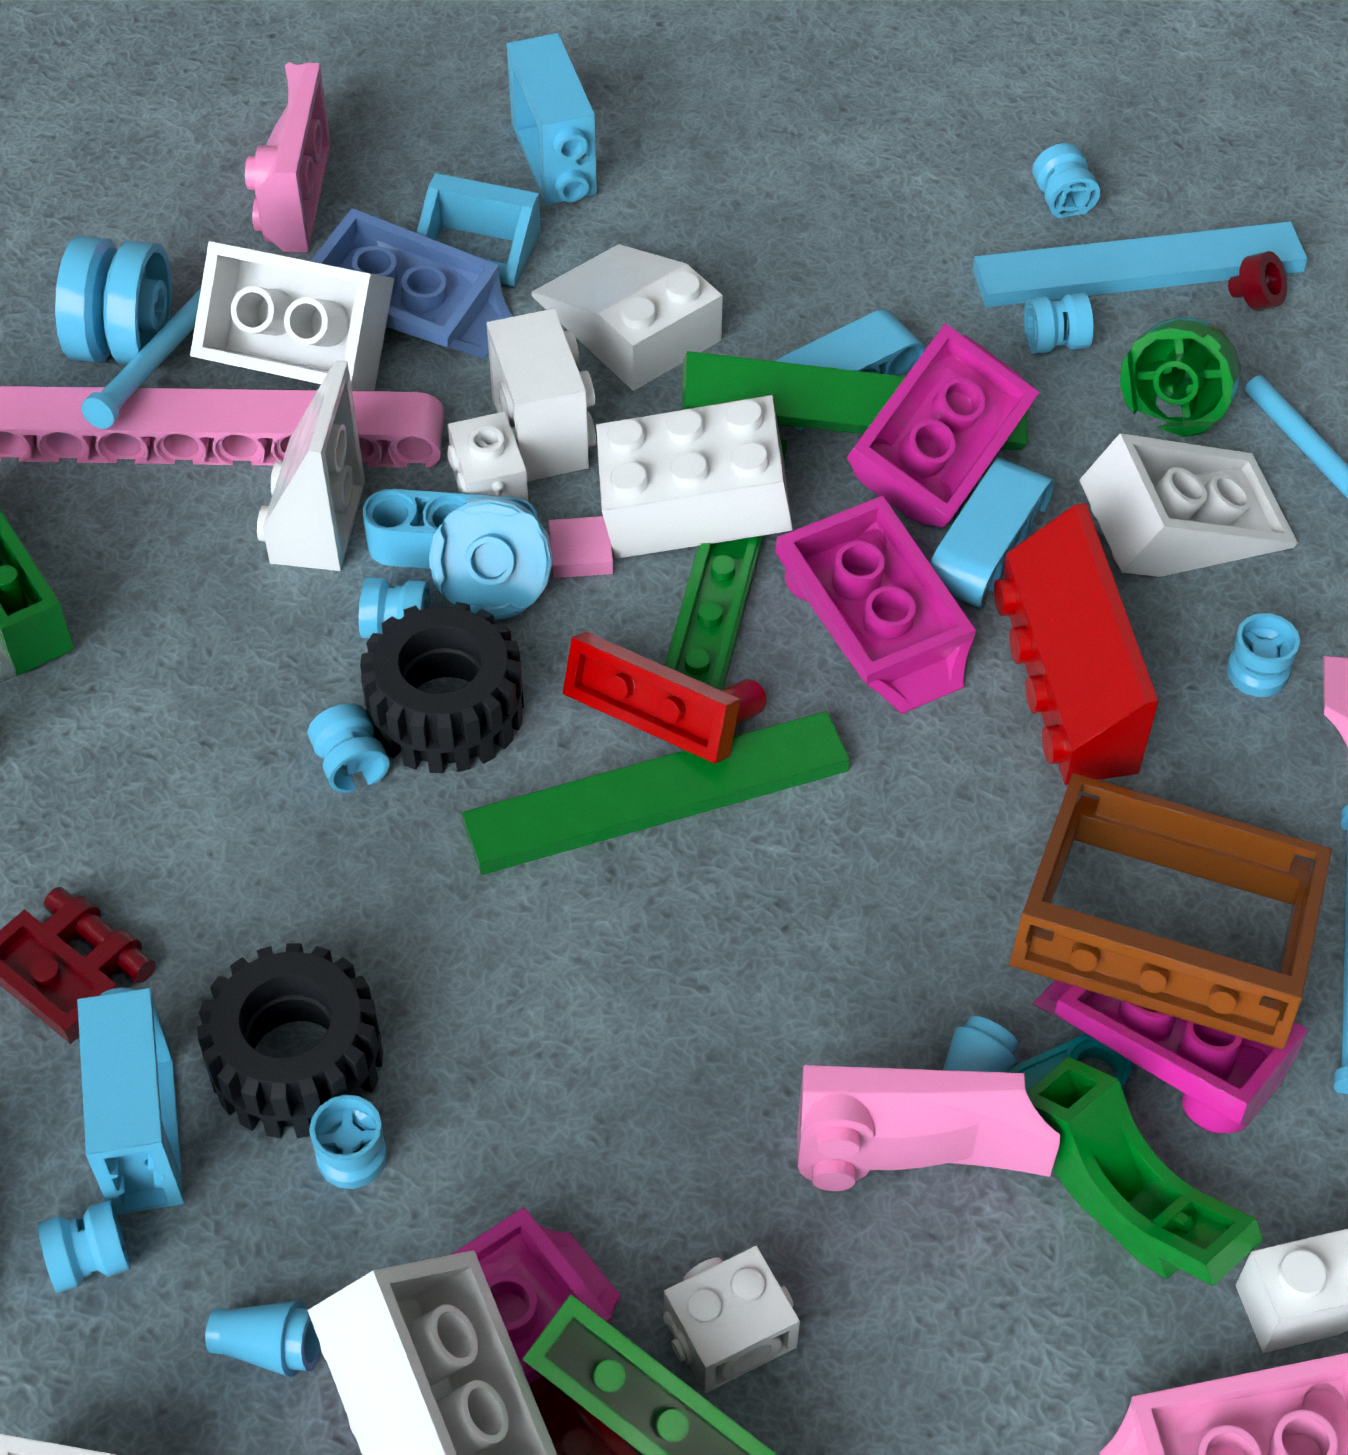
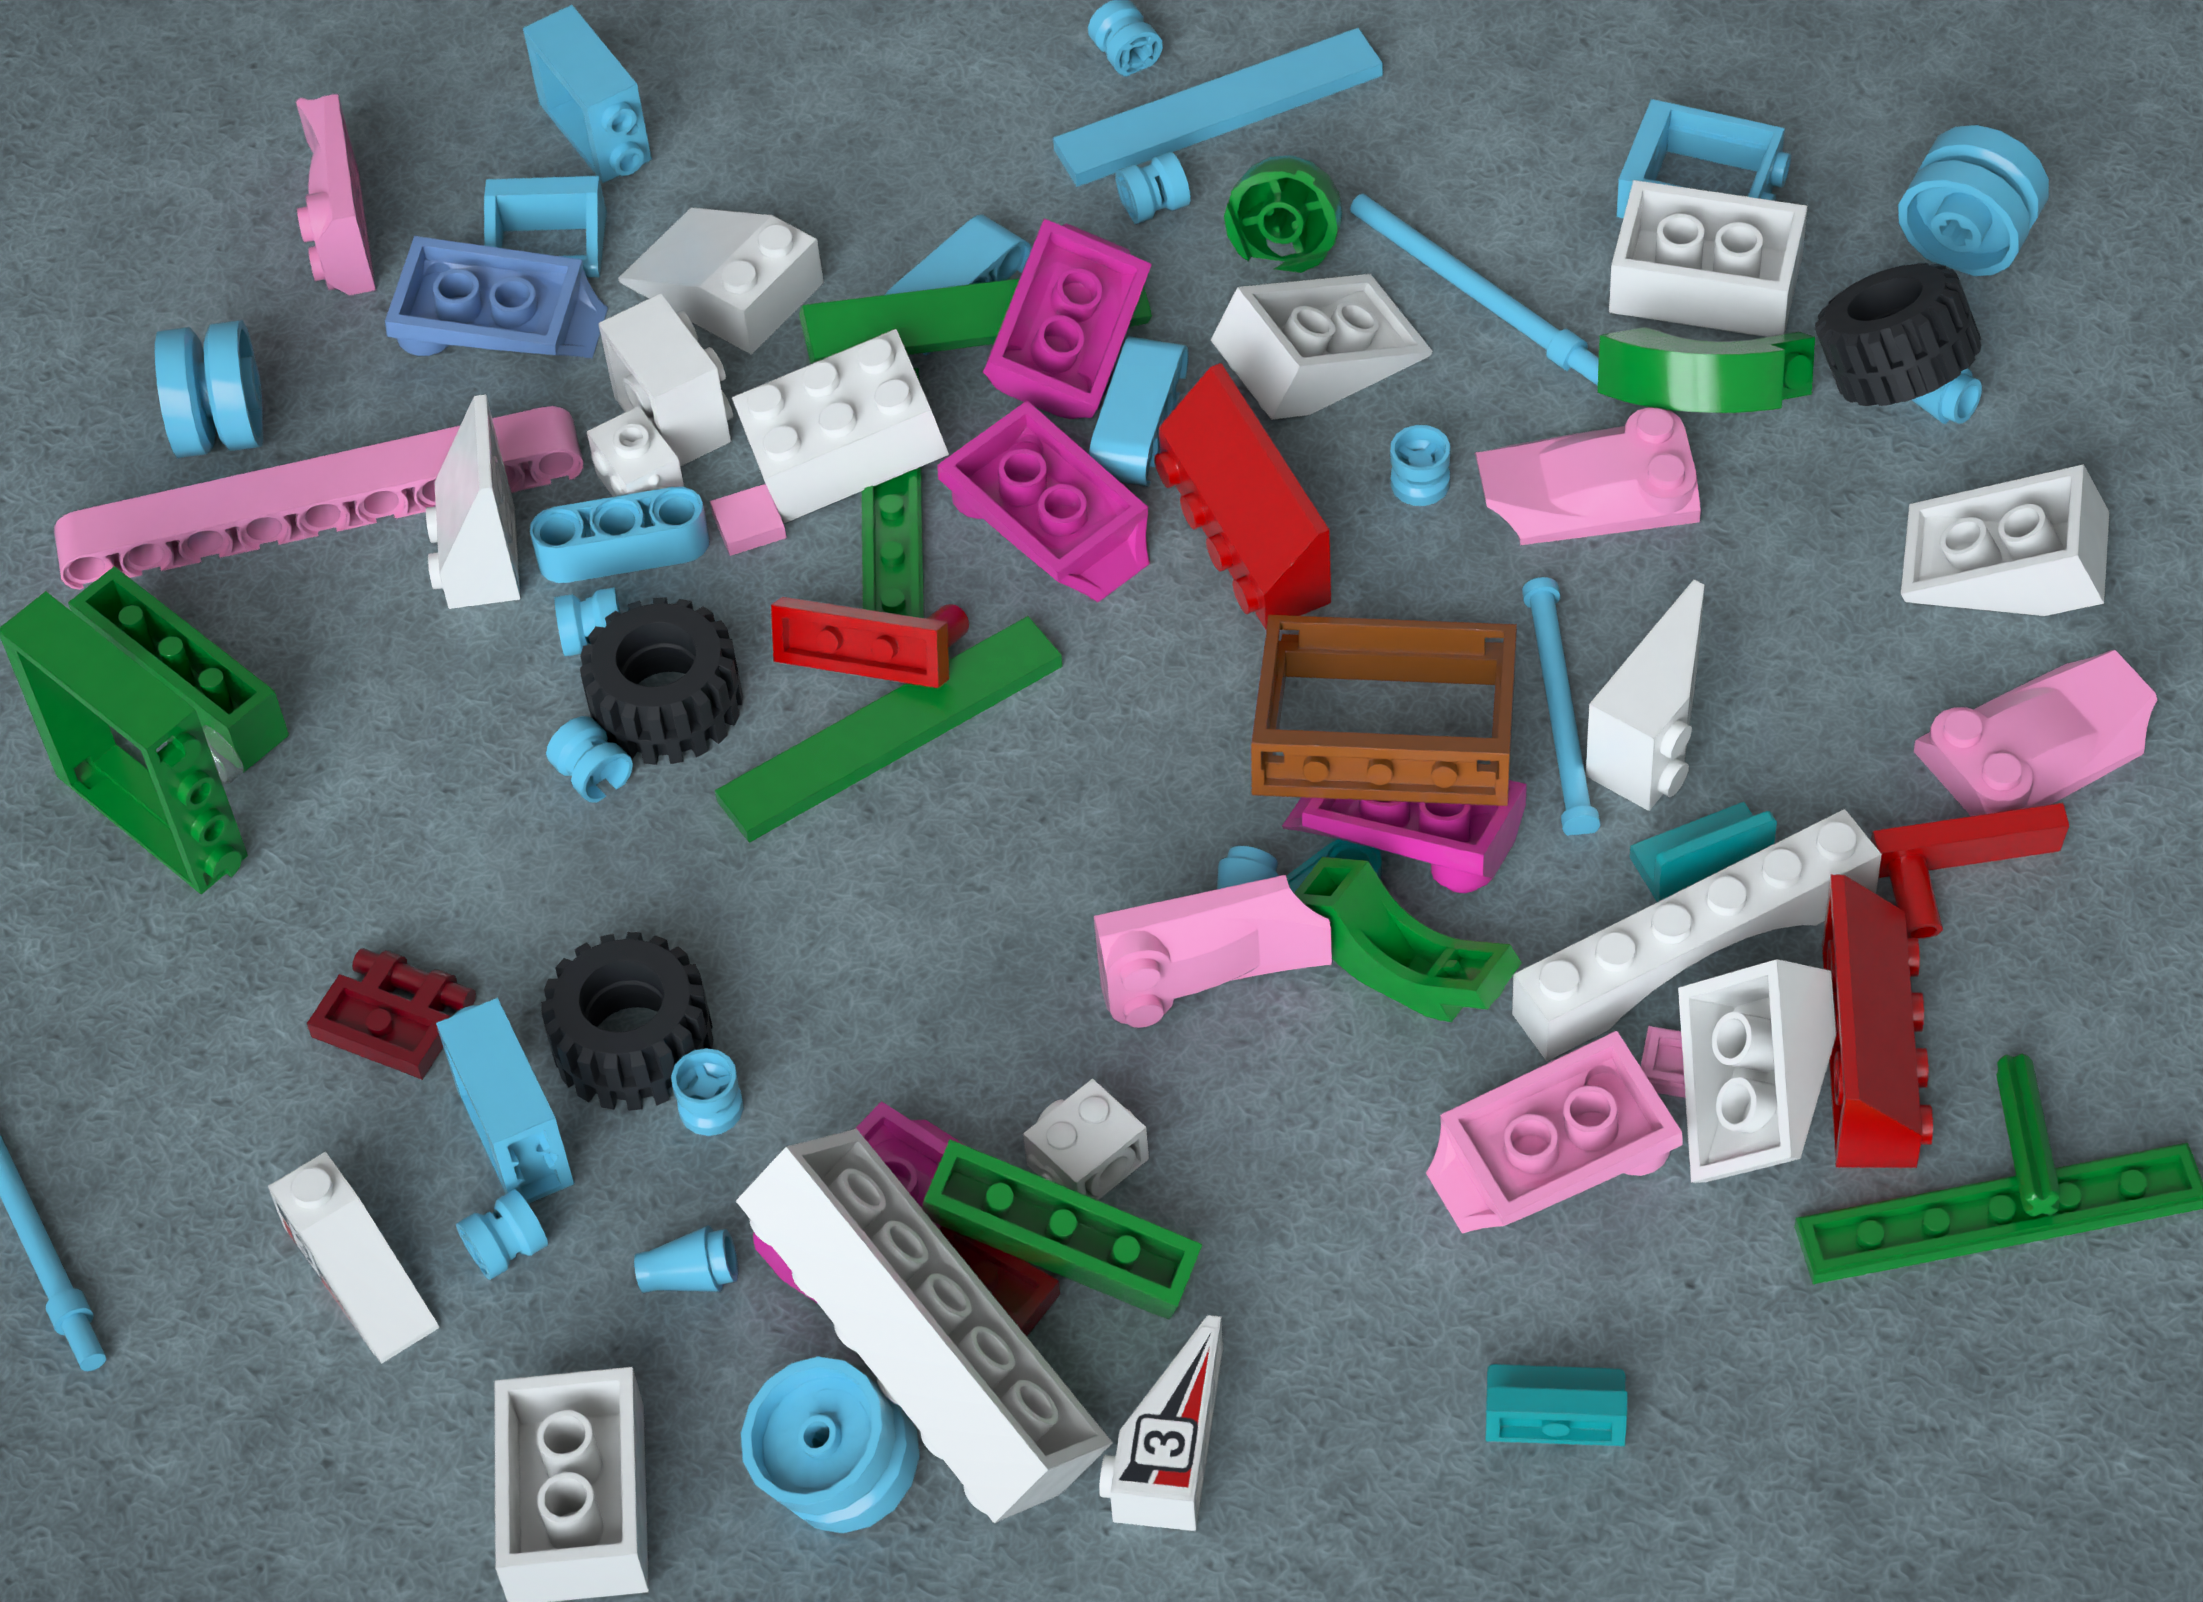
camera: 10 degrees left, 0 degrees up
medium azure bar [81,288,201,429] -> none
white brick [190,241,394,391] -> none
medium azure tile [429,497,553,620] -> none
dark red tile [1228,251,1287,311] -> none

